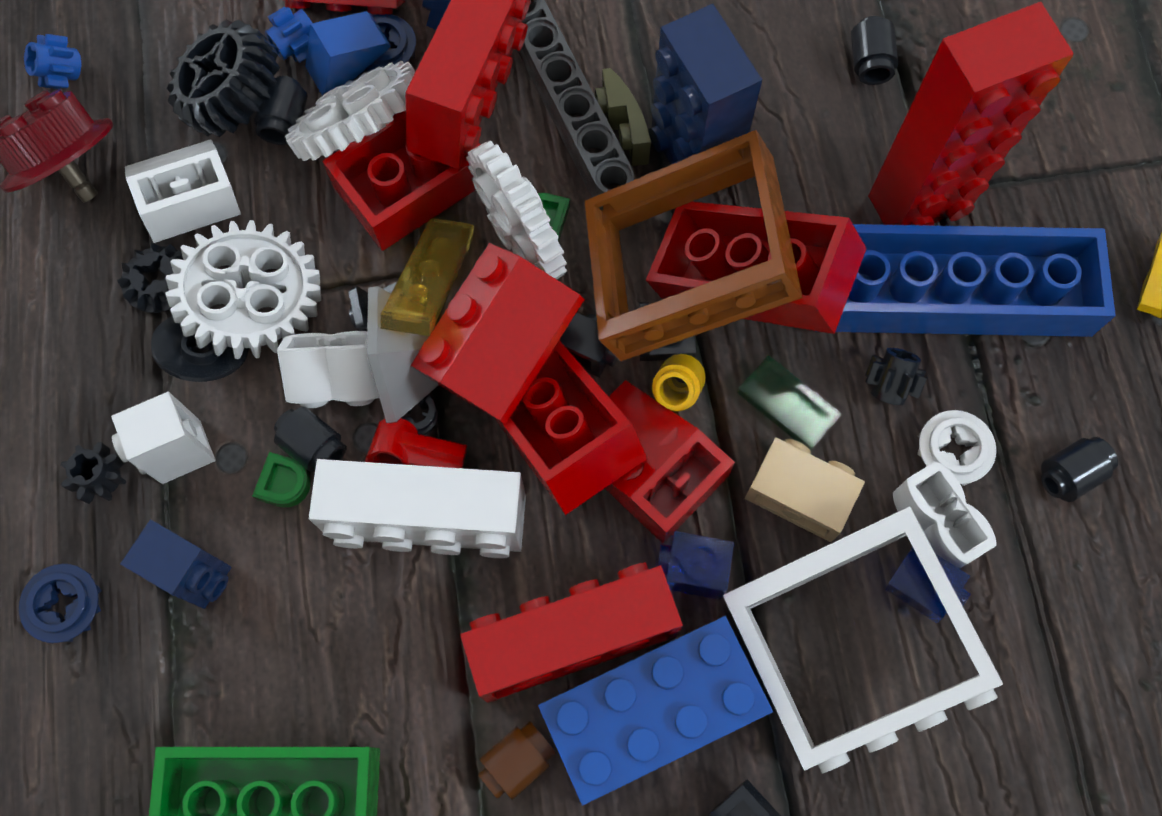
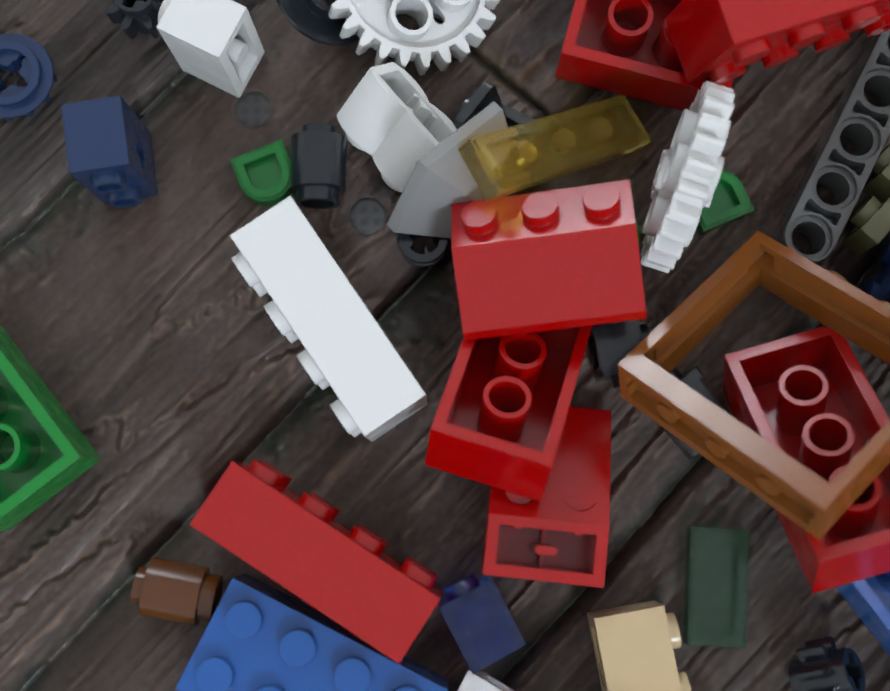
camera: 50 degrees right, 10 degrees up
red piece [365,418,468,468] -> none
yellow brick [652,354,706,411] -> none

